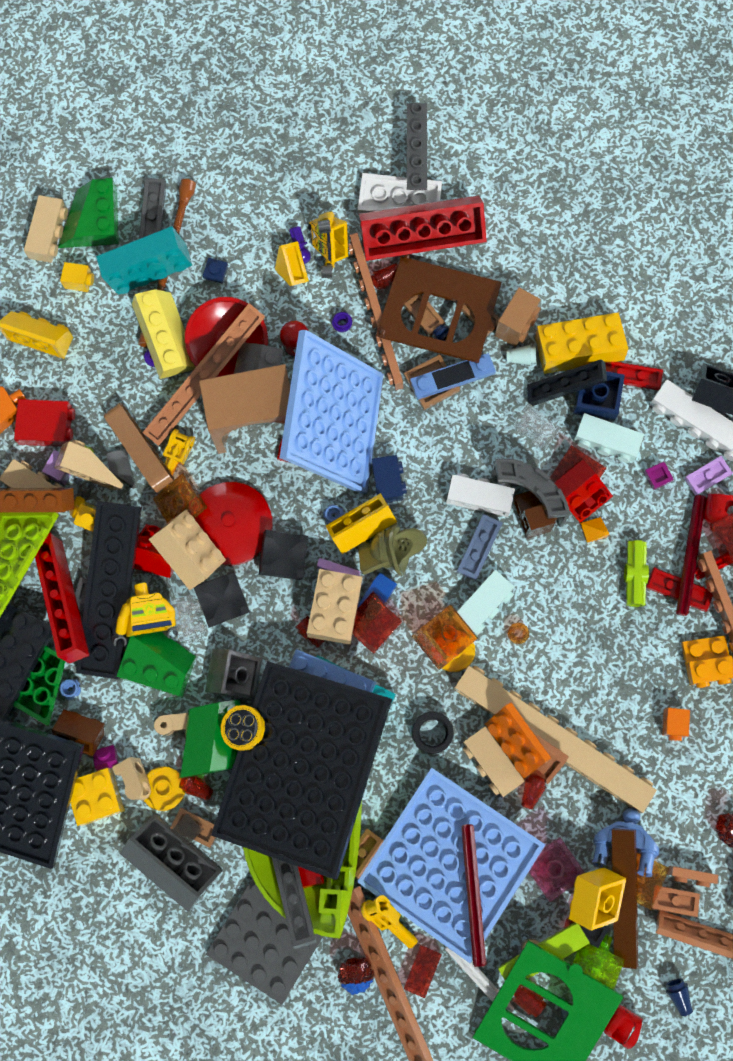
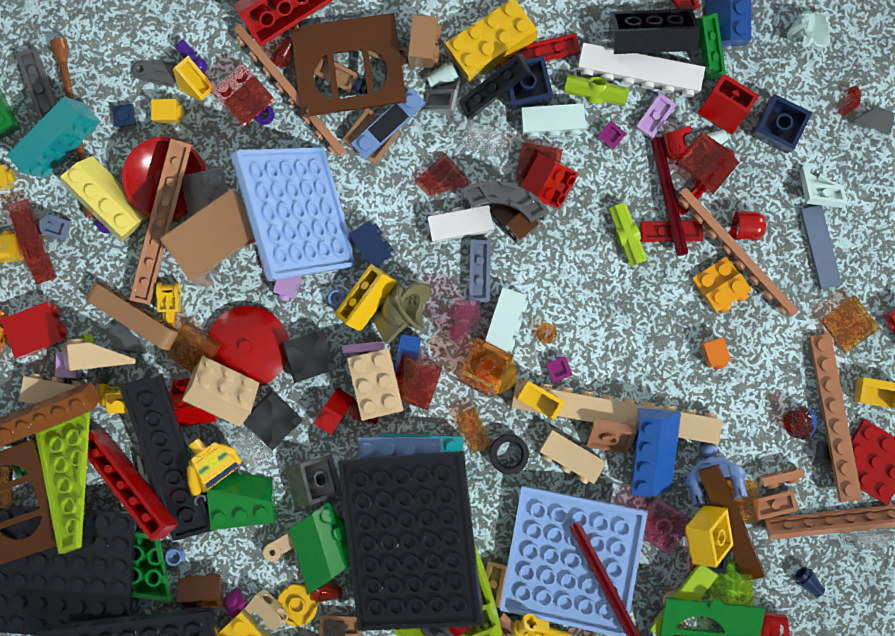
camera: 25 degrees left, 10 degrees up
tile [221,705,265,751] -> none
red helmet [280,320,309,357] -> none
yellow torso [308,211,348,278] -> none
orange plate [485,702,551,779] -> none
clear red cone [521,774,547,810] -> none
light orange slope [580,517,609,543] -> none
none -> clear red slope [8,199,58,285]
none -> sand blue plate [38,214,72,241]
none -> dark grey piece [131,61,177,88]
none -> yellow brick [151,99,184,124]
none -> clear red slope [211,62,275,126]
none -> lavender brick [273,276,302,301]
none -> red slope [313,388,355,434]
none -> clear red wing [415,153,472,197]
none -> light grey slope [422,78,462,117]
none -> clear pink slope [450,300,480,344]
none -> clear orange plate [456,406,492,453]
none -> yellow panel [516,380,565,420]
none -> magenta plate [546,356,573,383]
none -> lime piece [564,74,629,106]
none -> blue slope [629,408,681,497]

